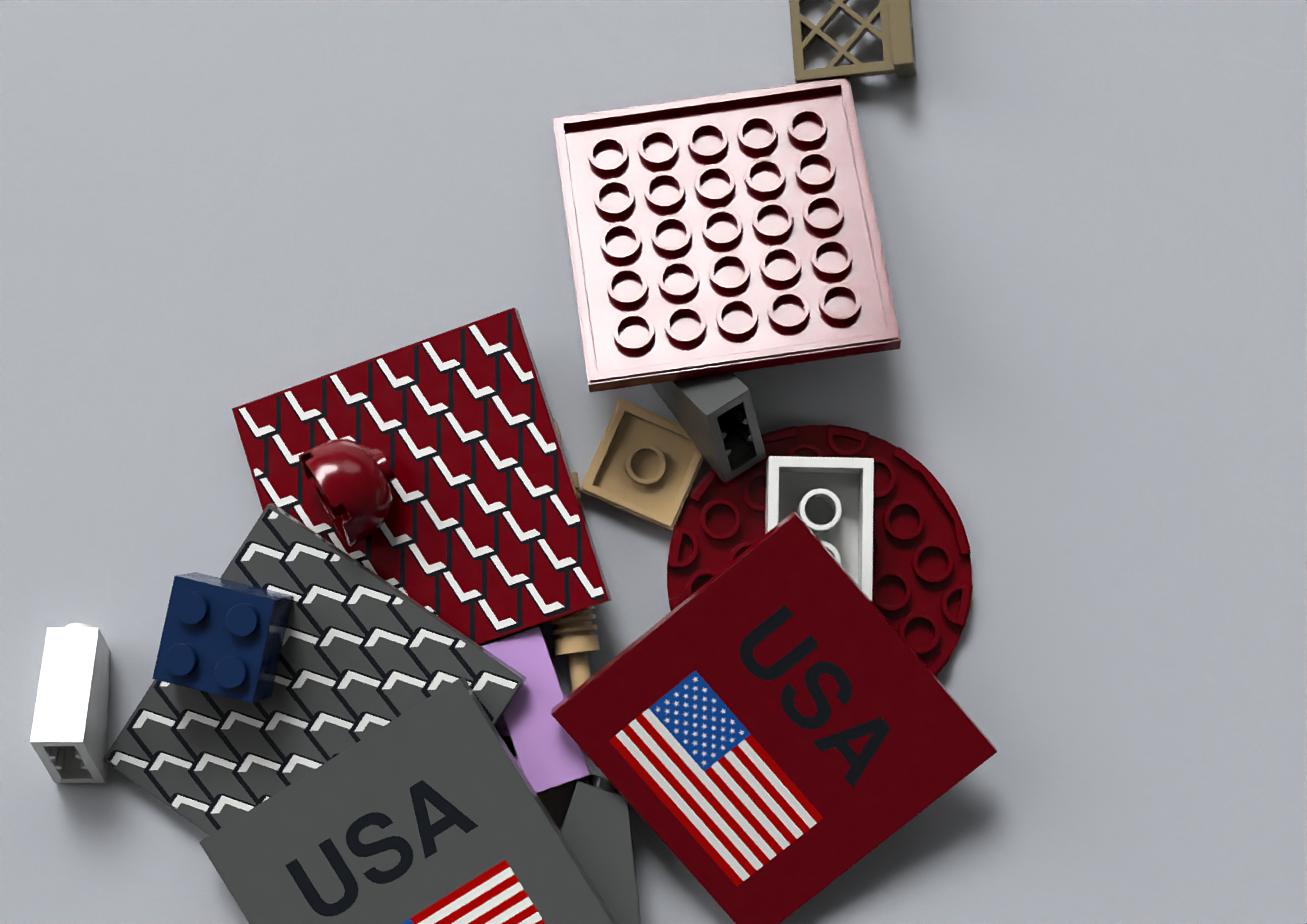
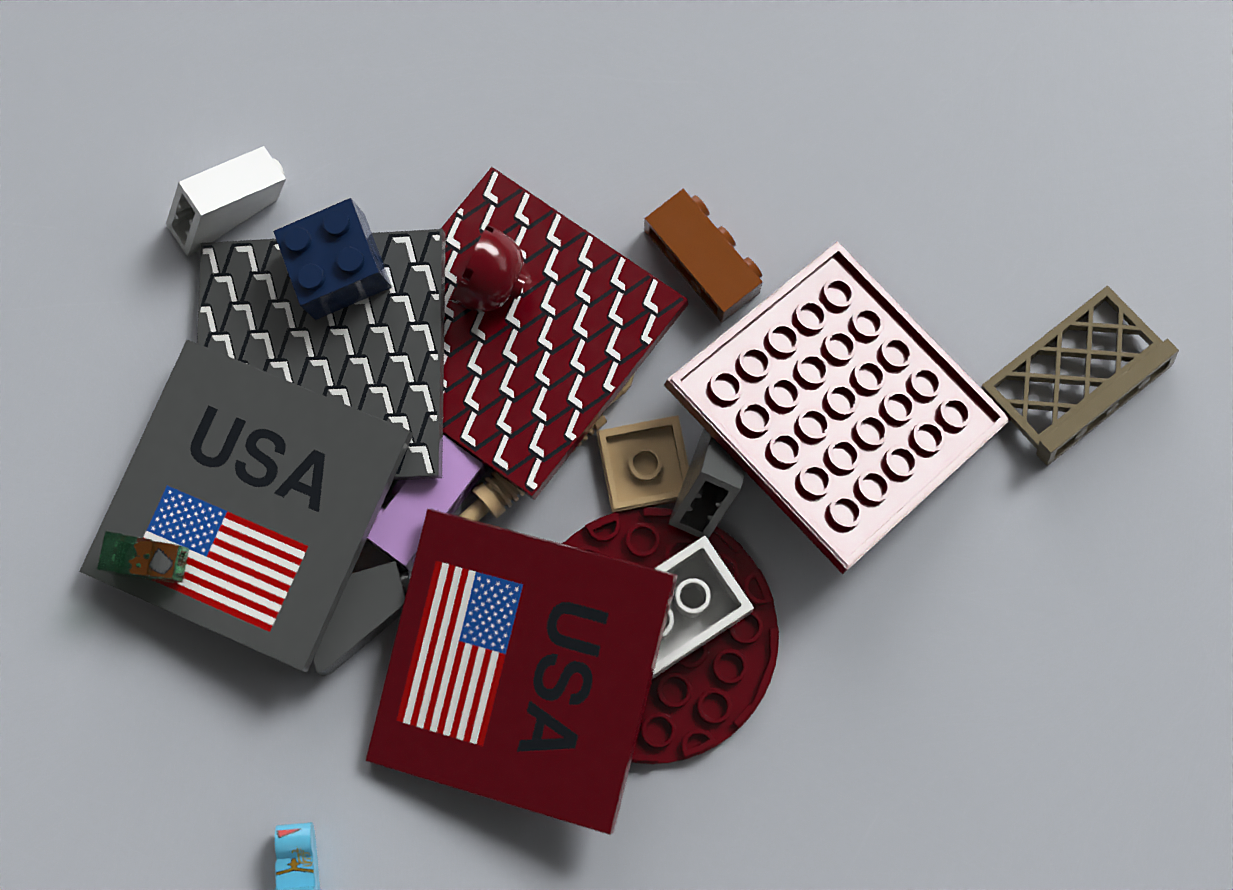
camera: 50 degrees right, 5 degrees down
none -> dark orange brick [644,188,763,323]

